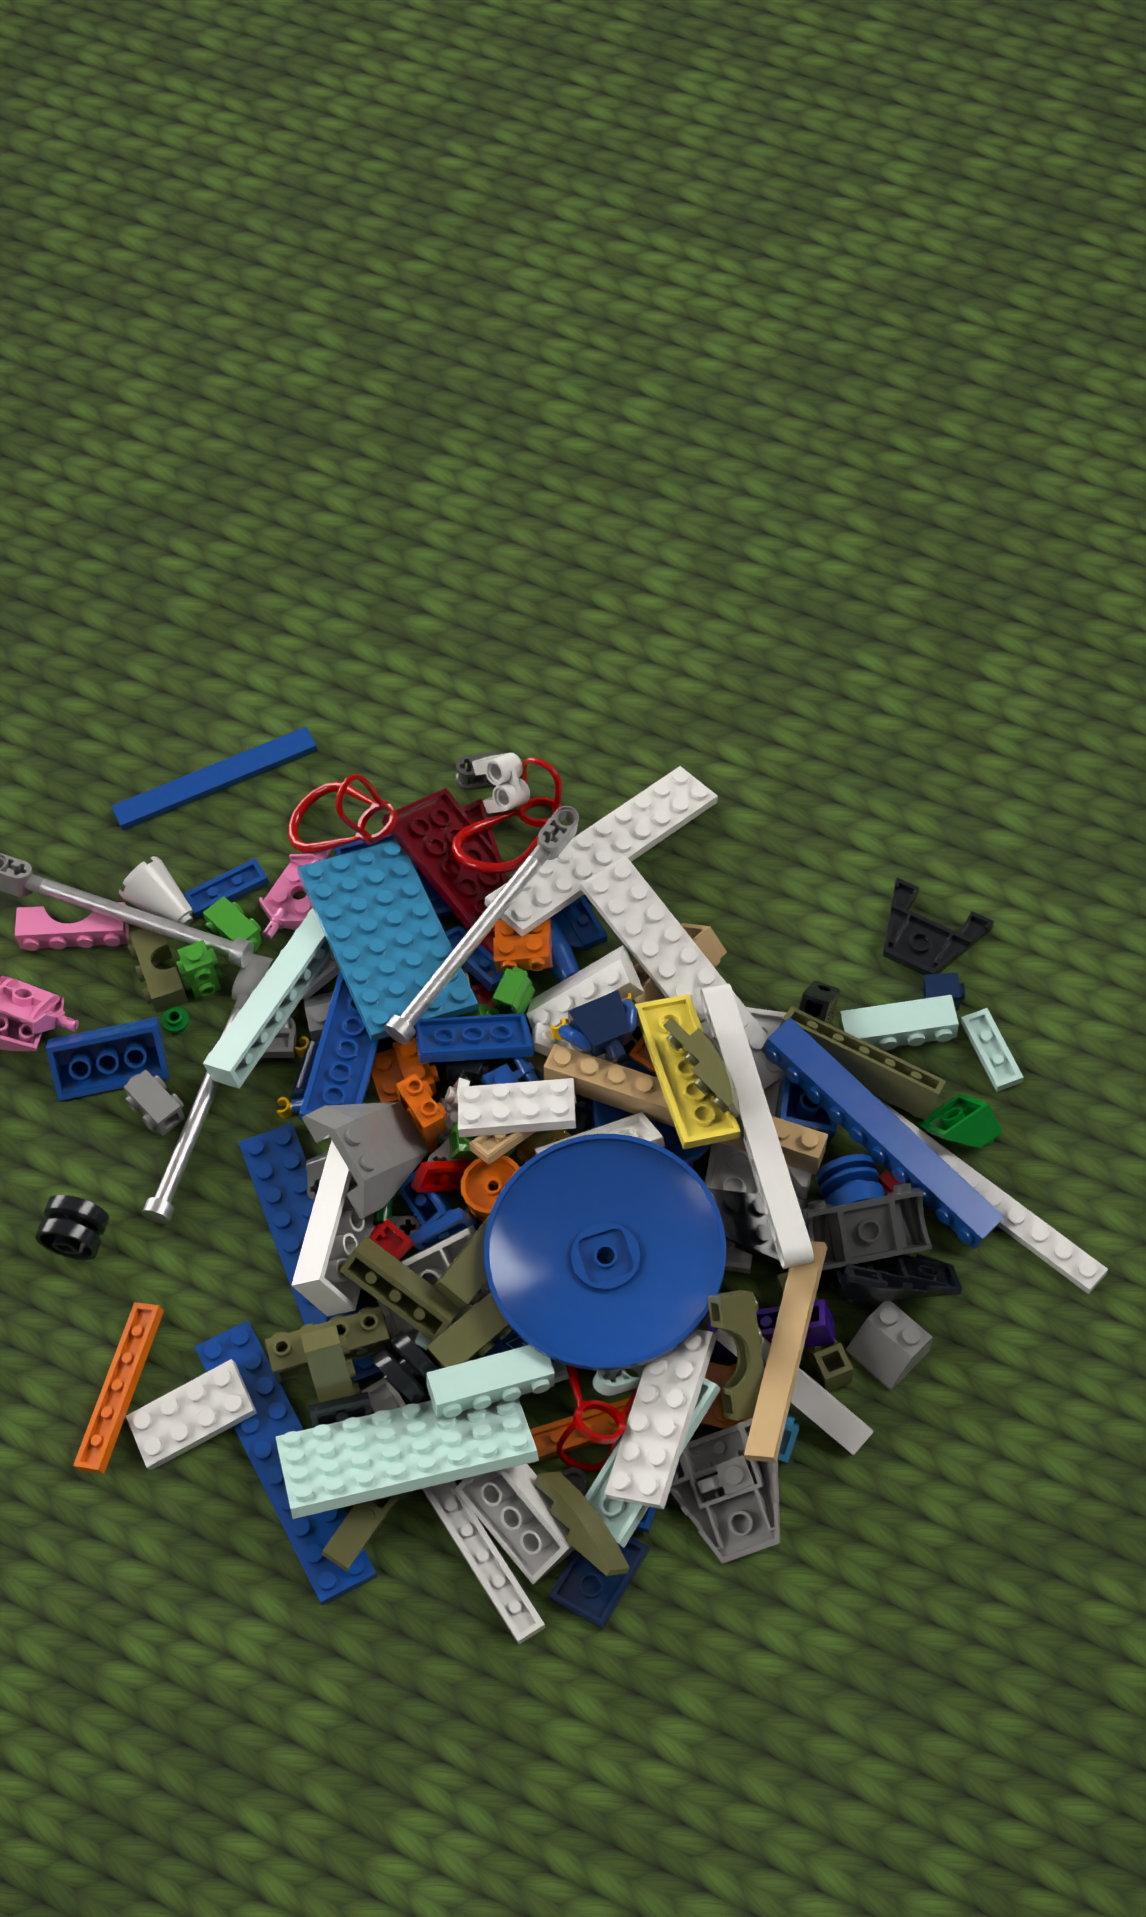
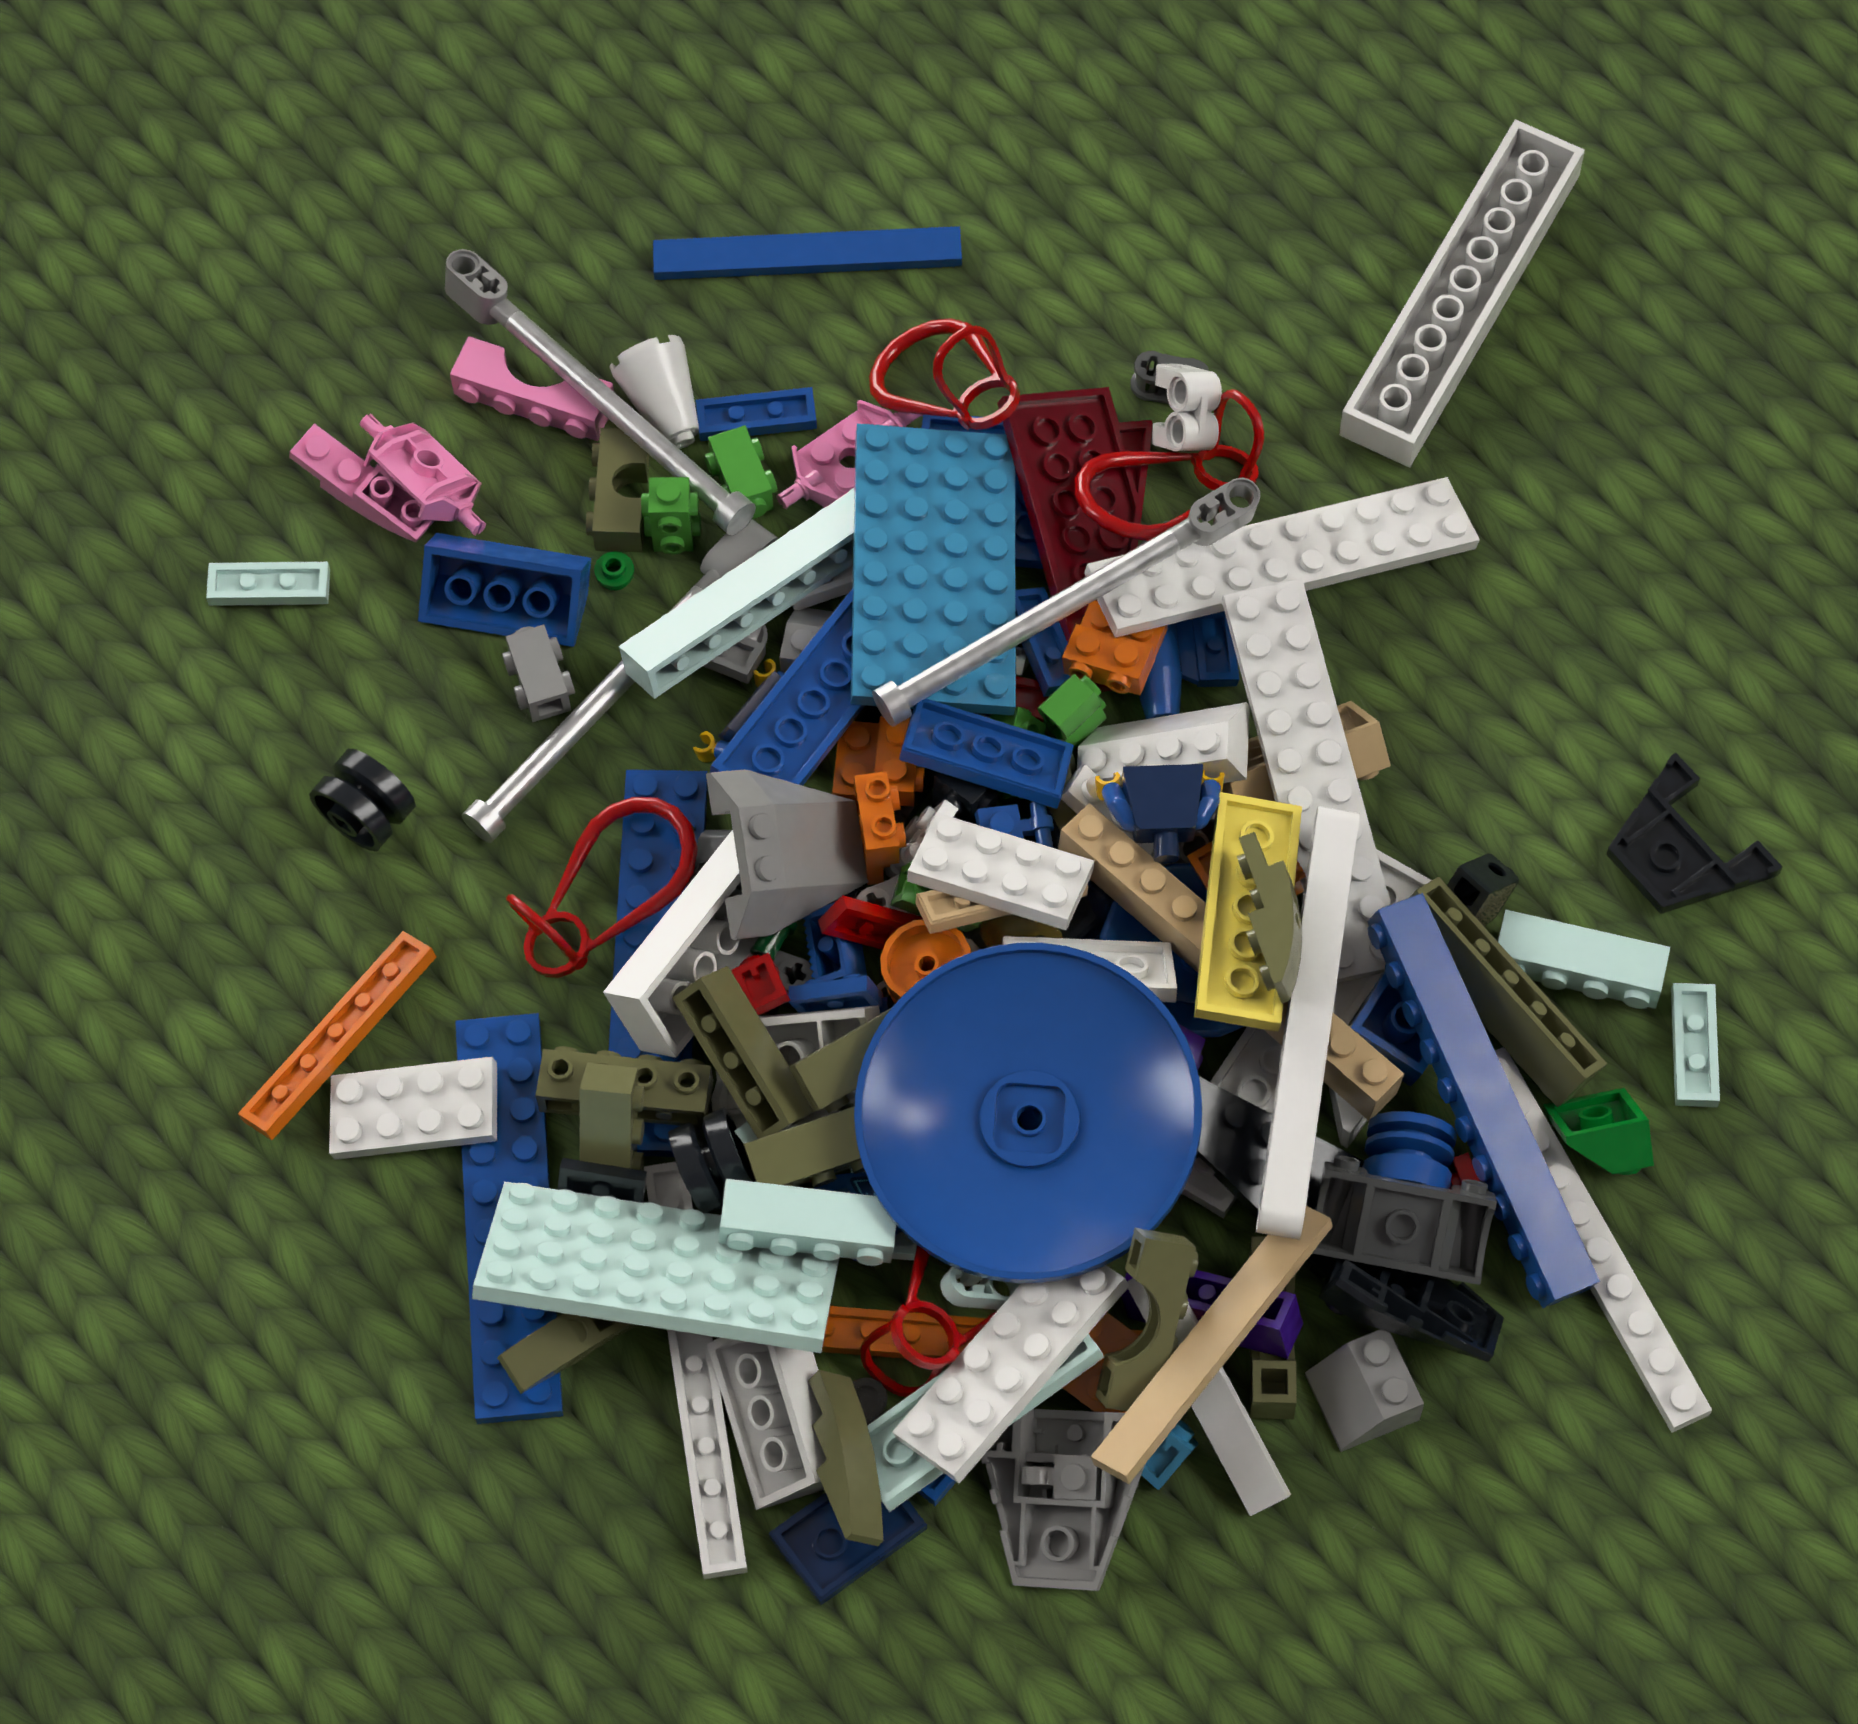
camera: 20 degrees right, 5 degrees up
dark blue brick [922,973,965,1011] -> none
none -> red animal [506,797,698,978]
none -> white brick [1339,119,1585,468]

